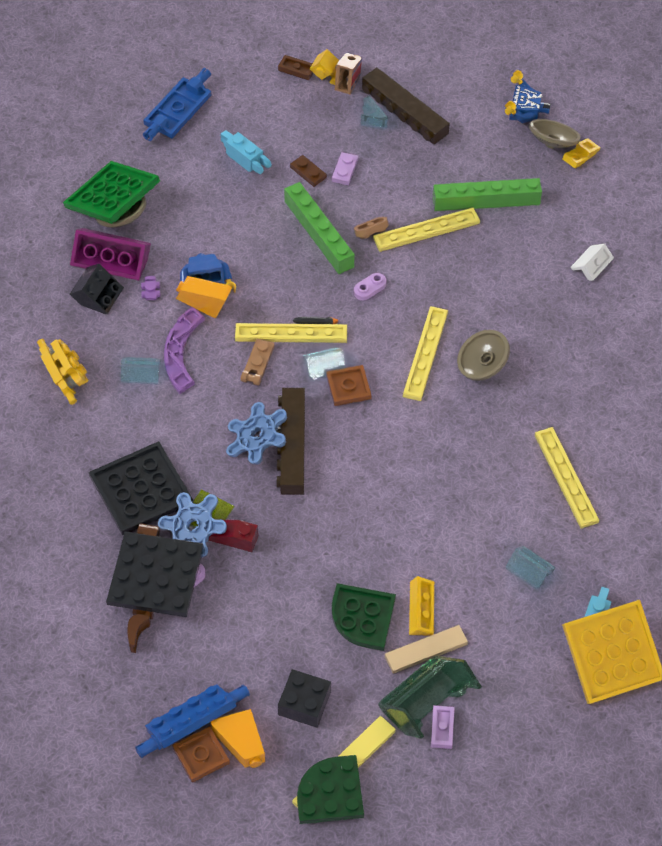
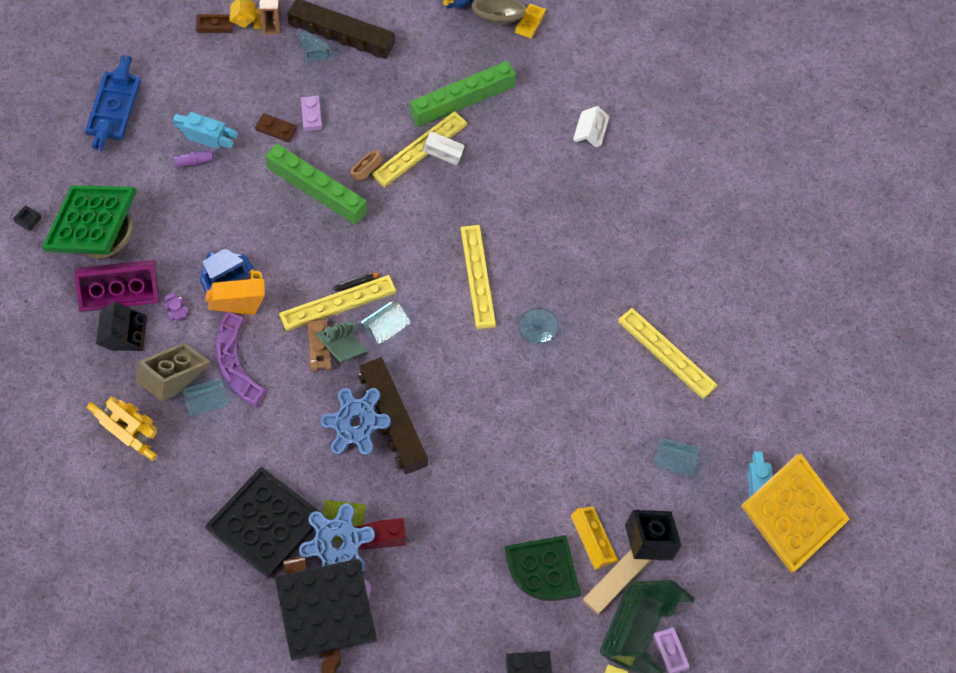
camera: 25 degrees left, 5 degrees up
dark orange plate [326,365,372,406] -> none
lavender plate [354,273,386,300] -> none
dark tan dish [457,330,510,381] -> none
none -> black plate [13,205,42,231]
none -> dark tan slope [136,342,211,401]
none -> medium lavender pin [173,149,213,168]
none -> sand green hinge [315,321,368,362]
none -> white panel [423,132,464,165]
none -> clear light blue dish [519,308,558,344]
none -> black brick [625,510,682,561]

